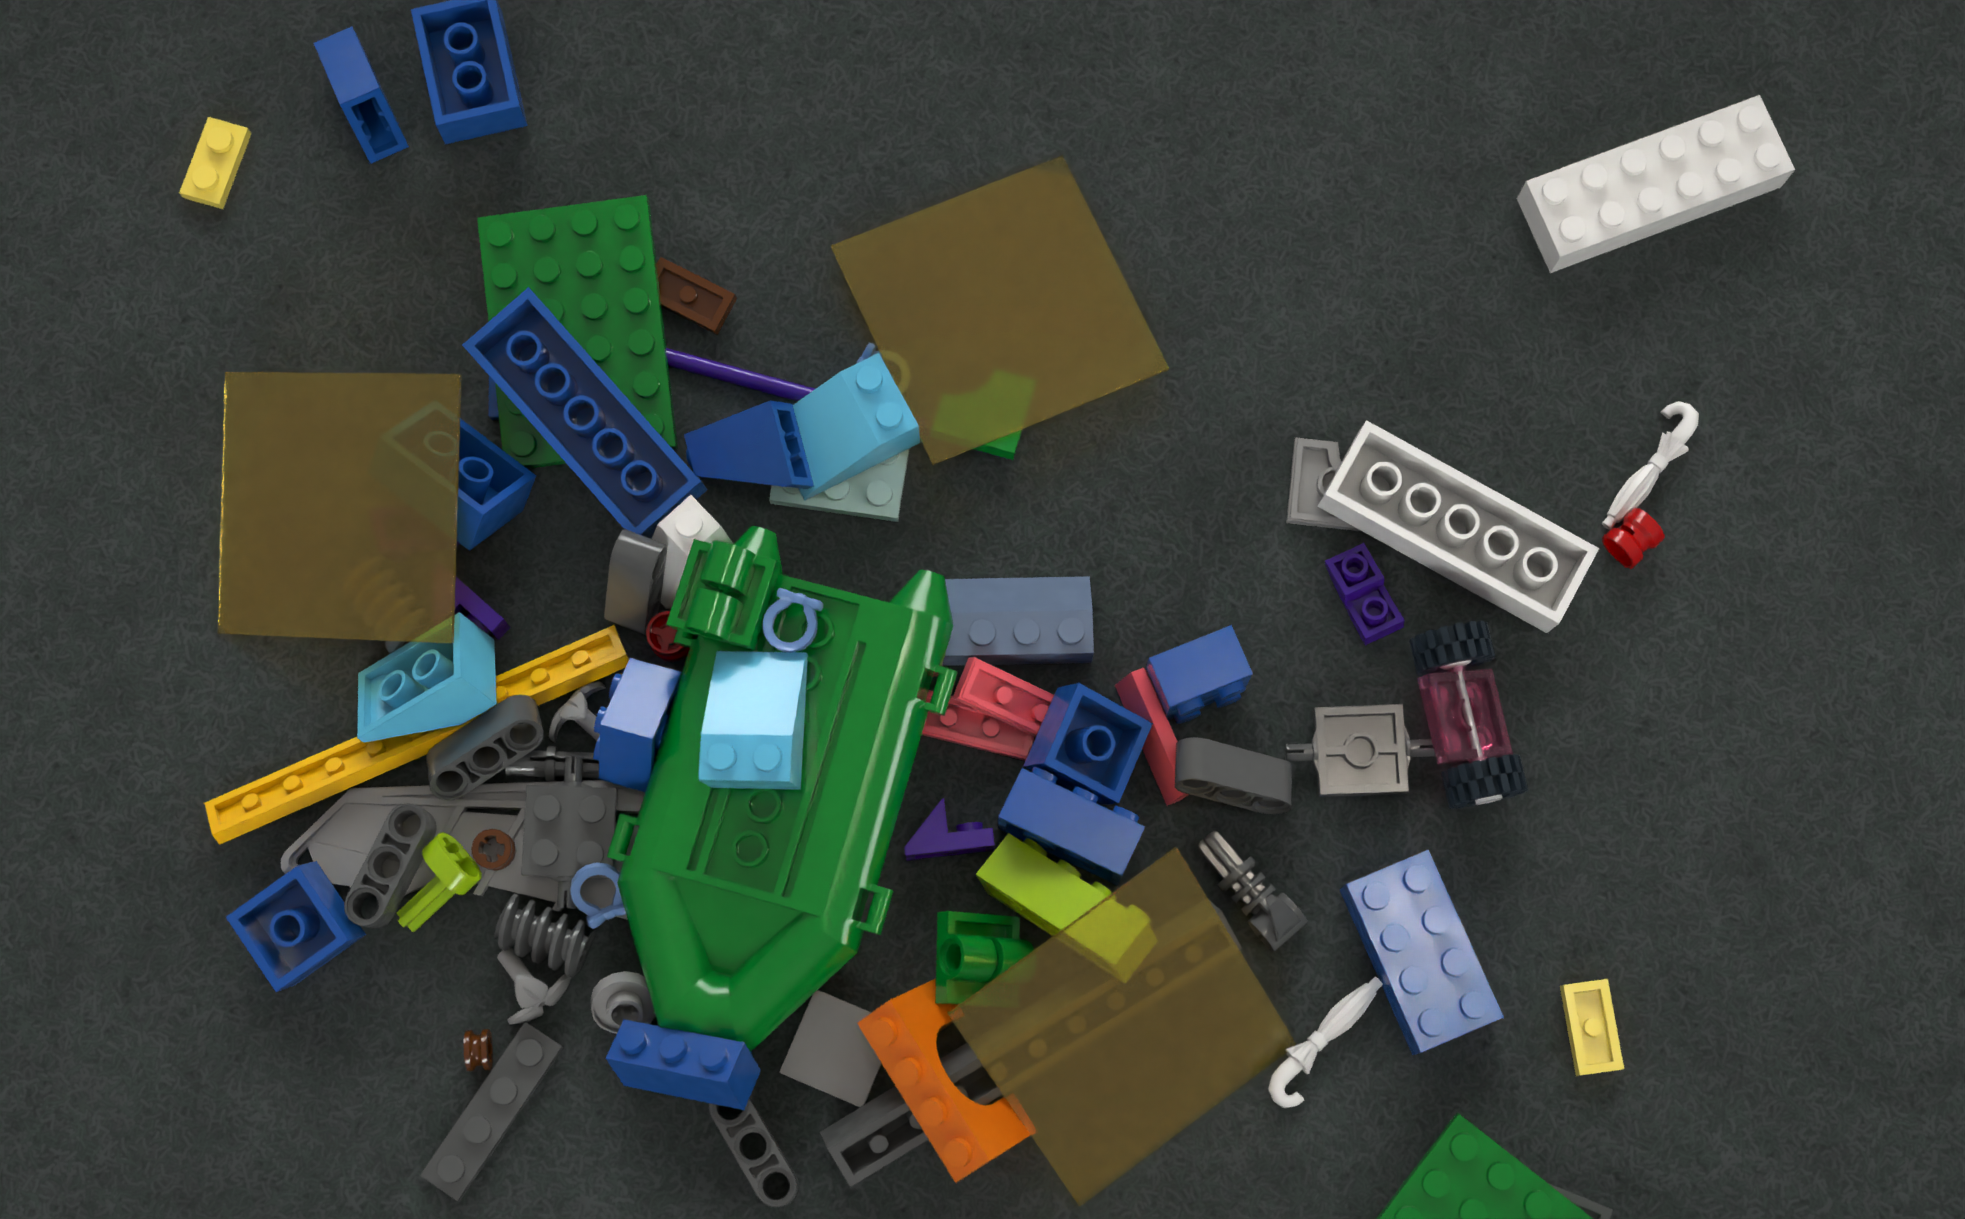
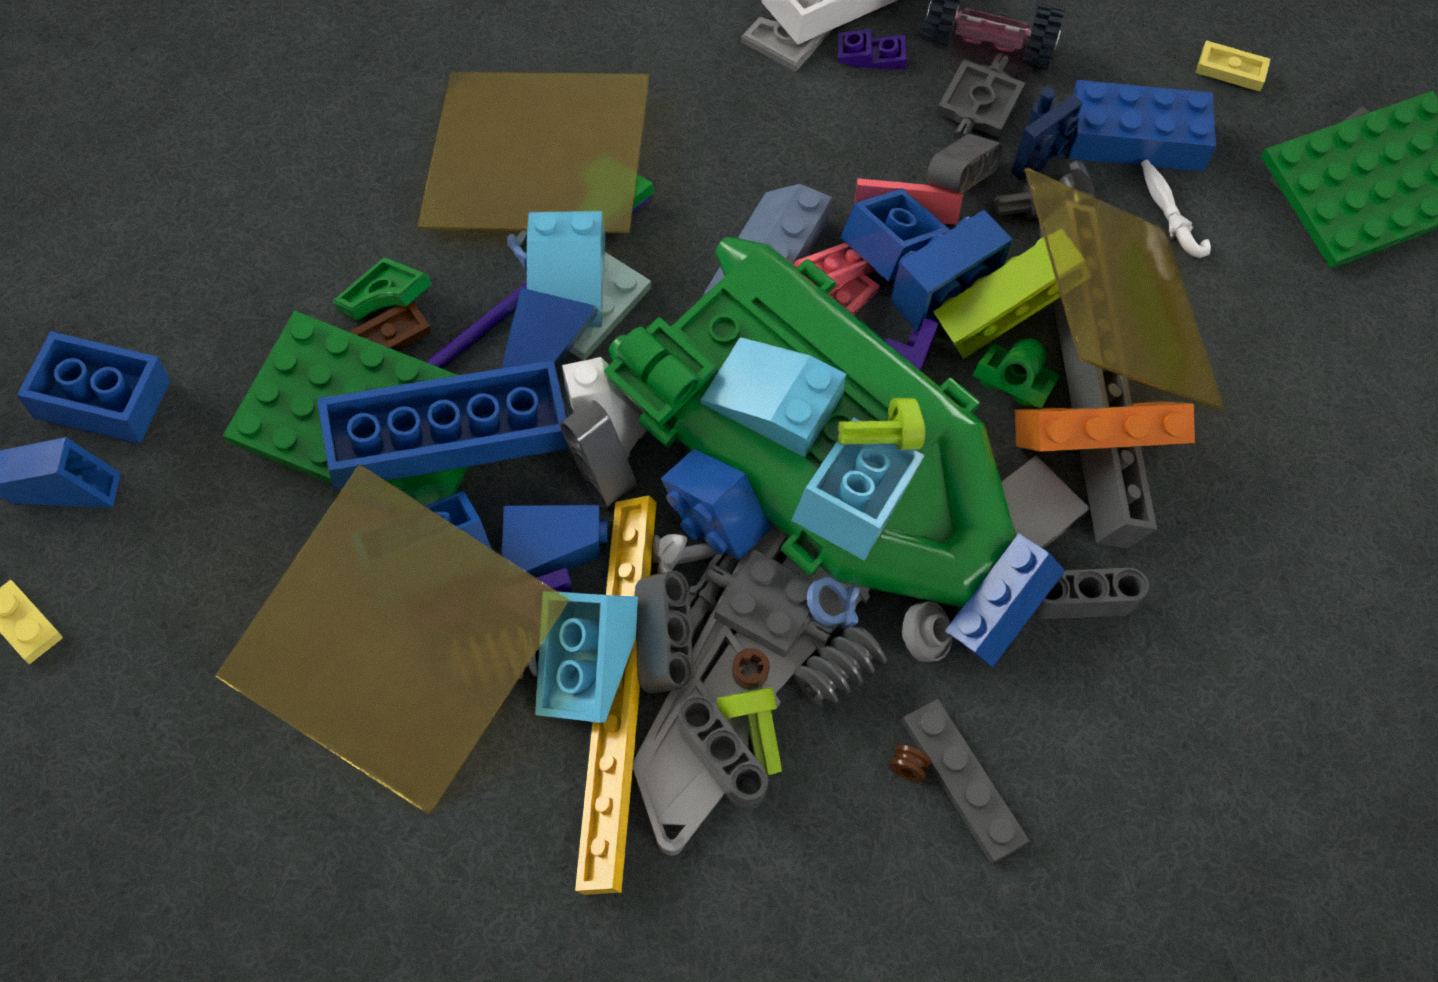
camera: 65 degrees left, 15 degrees down
blue brick [226,861,366,992] -> none
light grey plant [497,947,571,1024] -> none
red wheel [646,611,694,662] -> none
medium blue piece [762,588,823,653] -> none
blue brick [1145,625,1253,724] -> none
none -> green tile [333,257,432,321]
none -> blue slope [501,505,608,589]
none -> medium azure slope [791,417,925,561]
none -> lime piece [837,398,925,450]
none -> dark blue plate [1011,87,1083,181]

